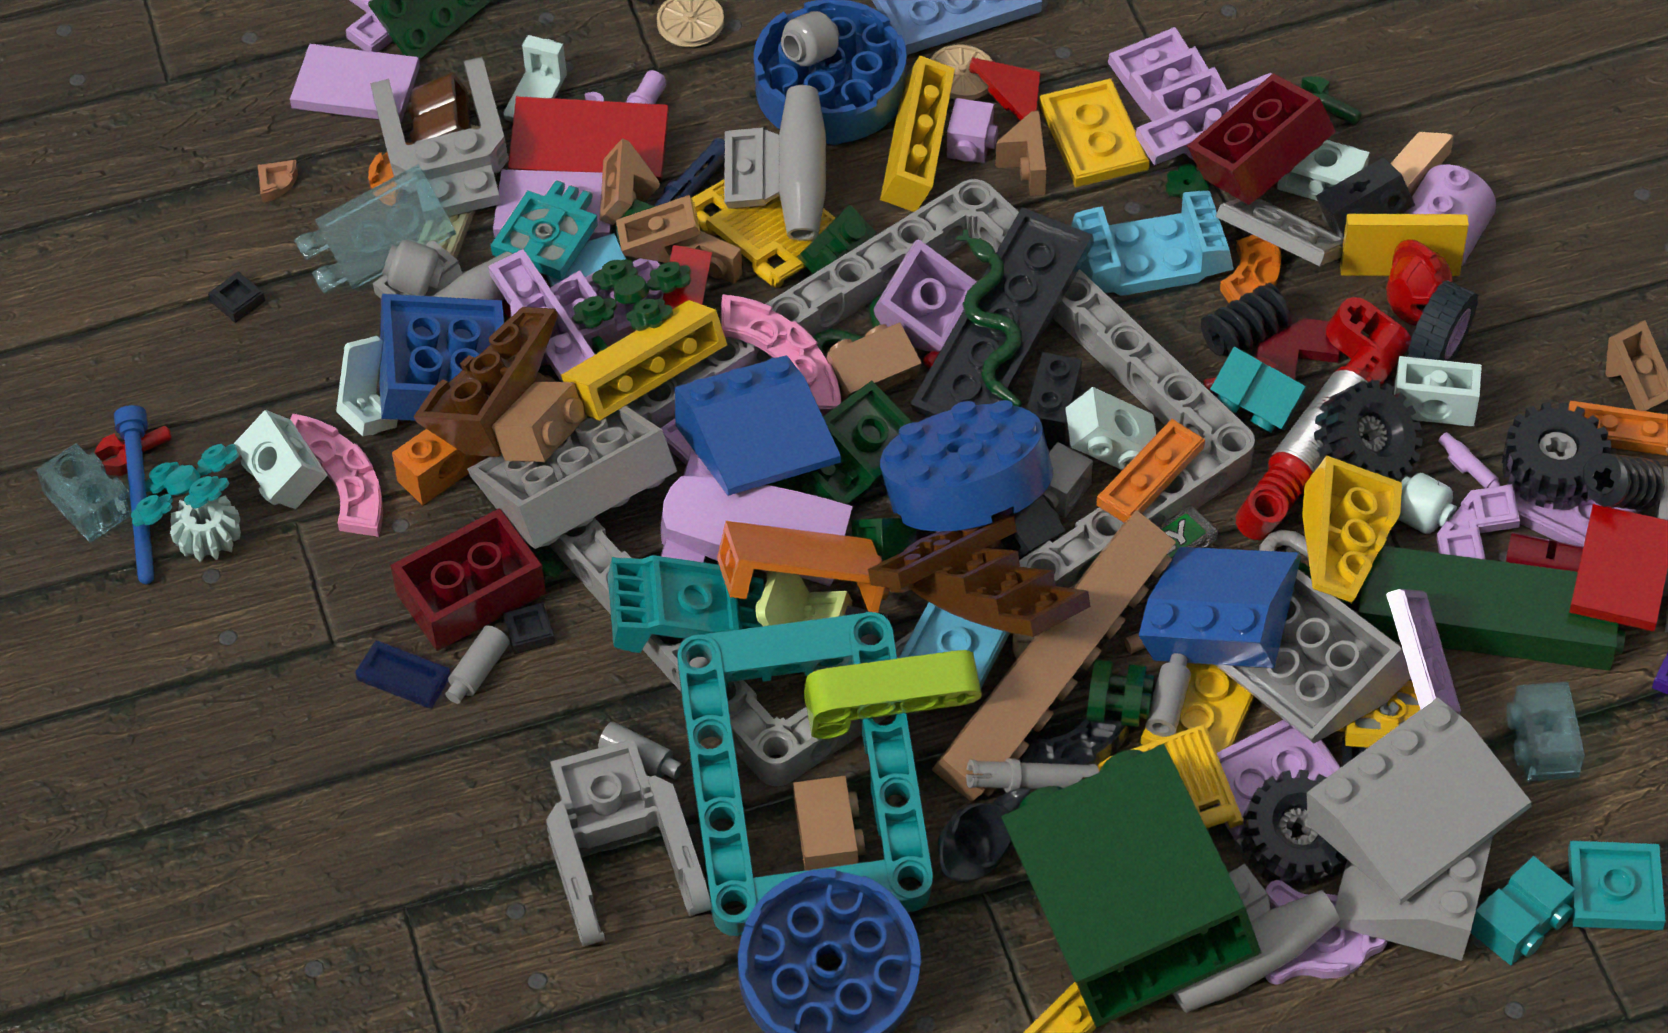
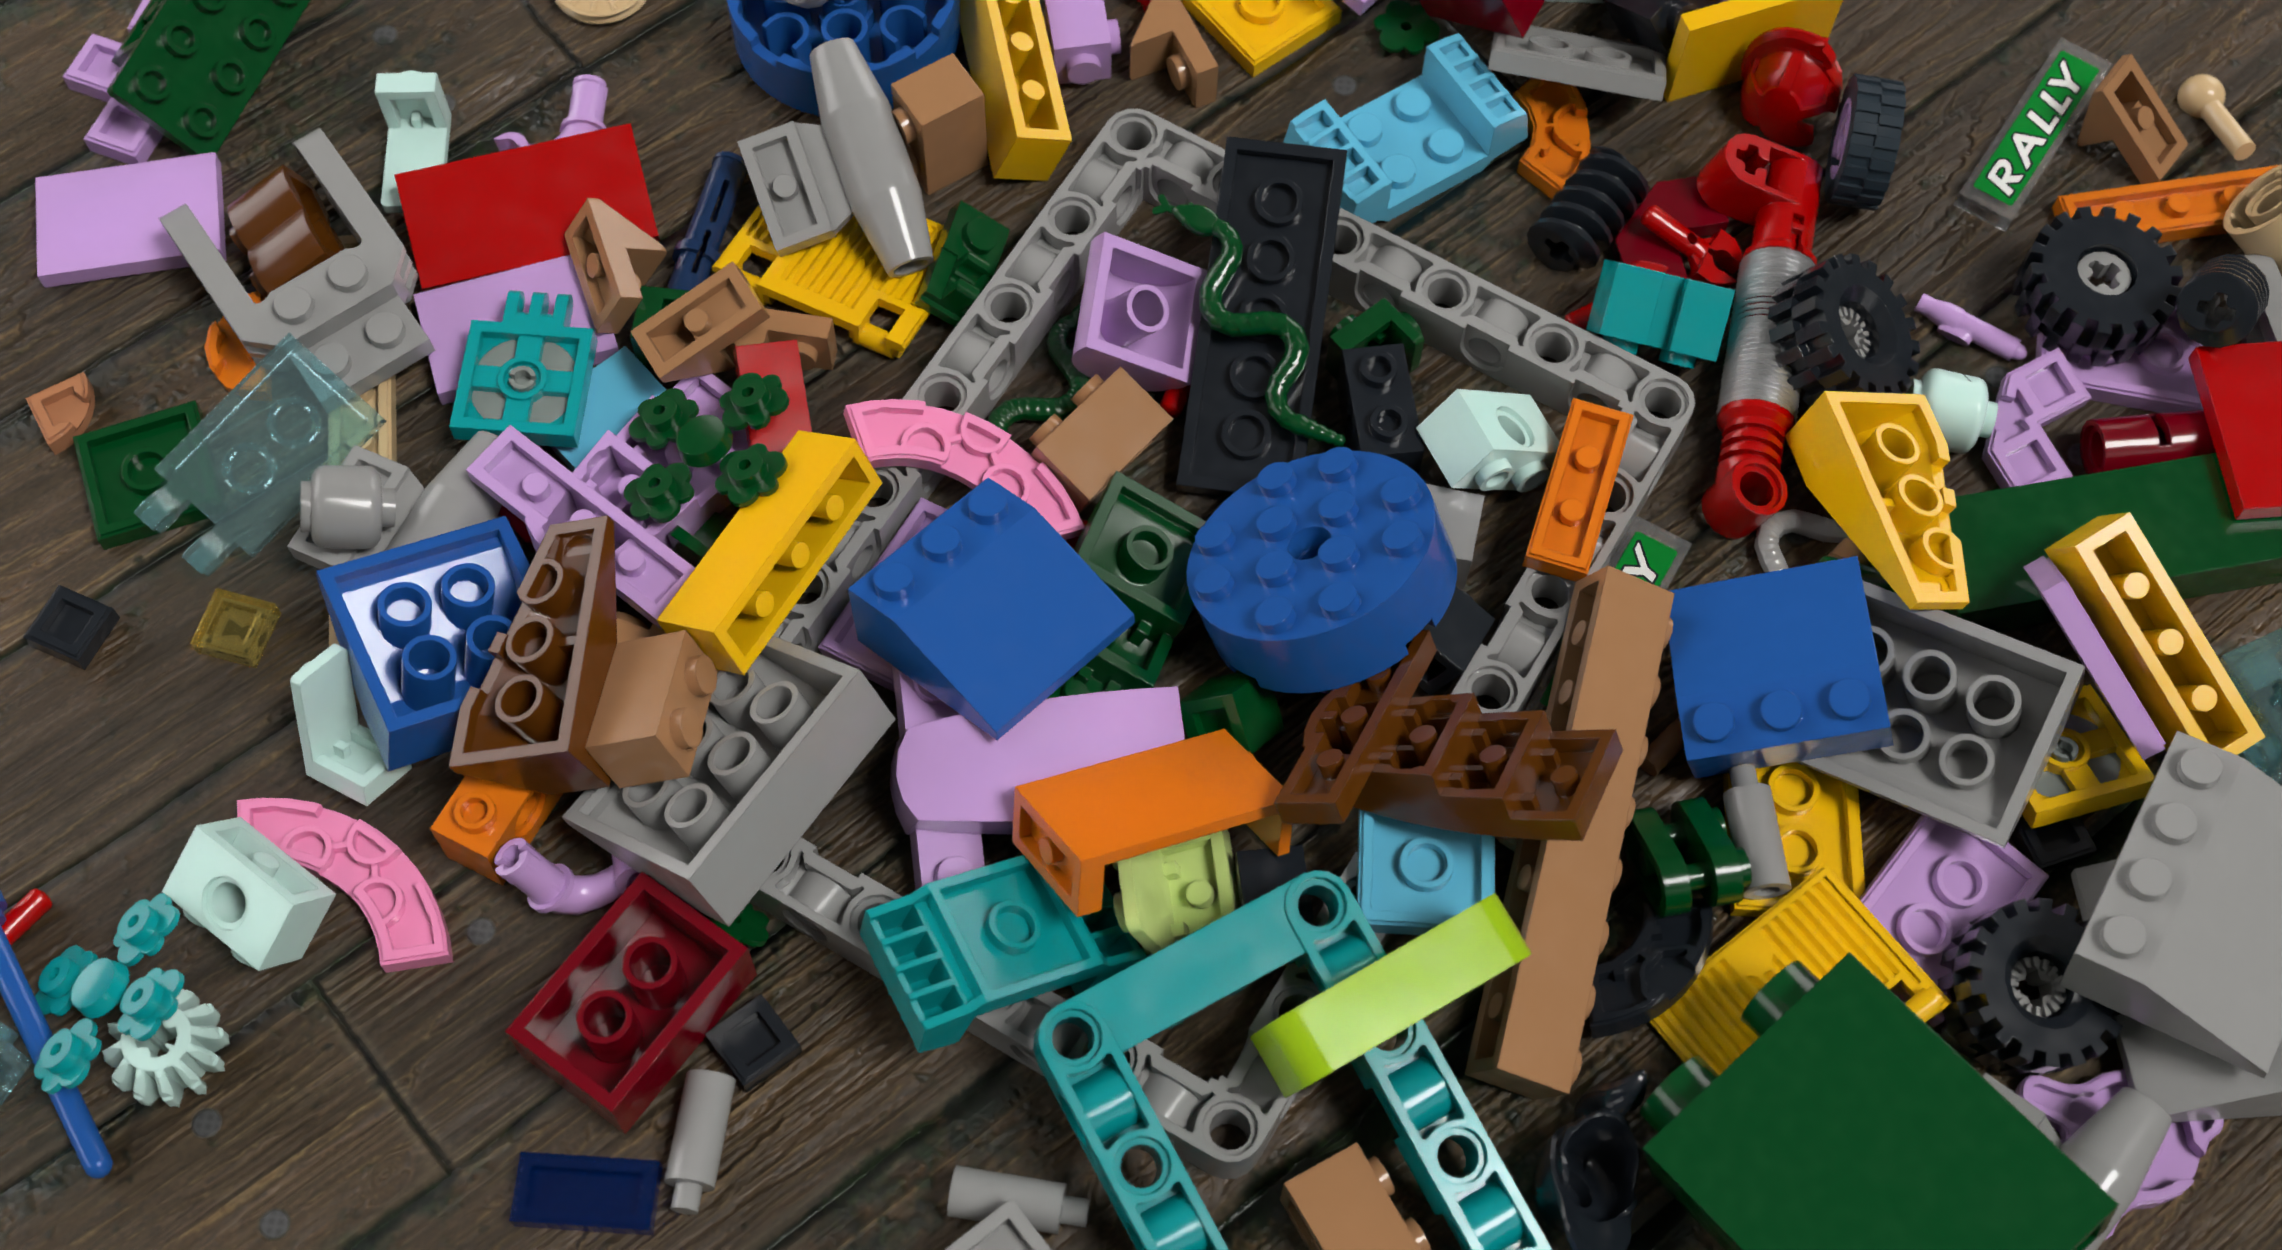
camera: 25 degrees left, 10 degrees up
light grey pin [966,758,1099,792] -> none
light aqua brick [1394,356,1481,426] -> none
none -> dark green tile [73,400,229,550]
none -> clear yellow tile [190,588,281,668]
none -> lavender piece [495,838,640,916]
none -> medium nougat brick [891,53,988,195]
none -> dark green bracket [1325,297,1425,380]
none -> red bar [1641,205,1743,288]
none -> tile [1953,37,2113,232]
none -> yellow brick [2044,512,2265,755]

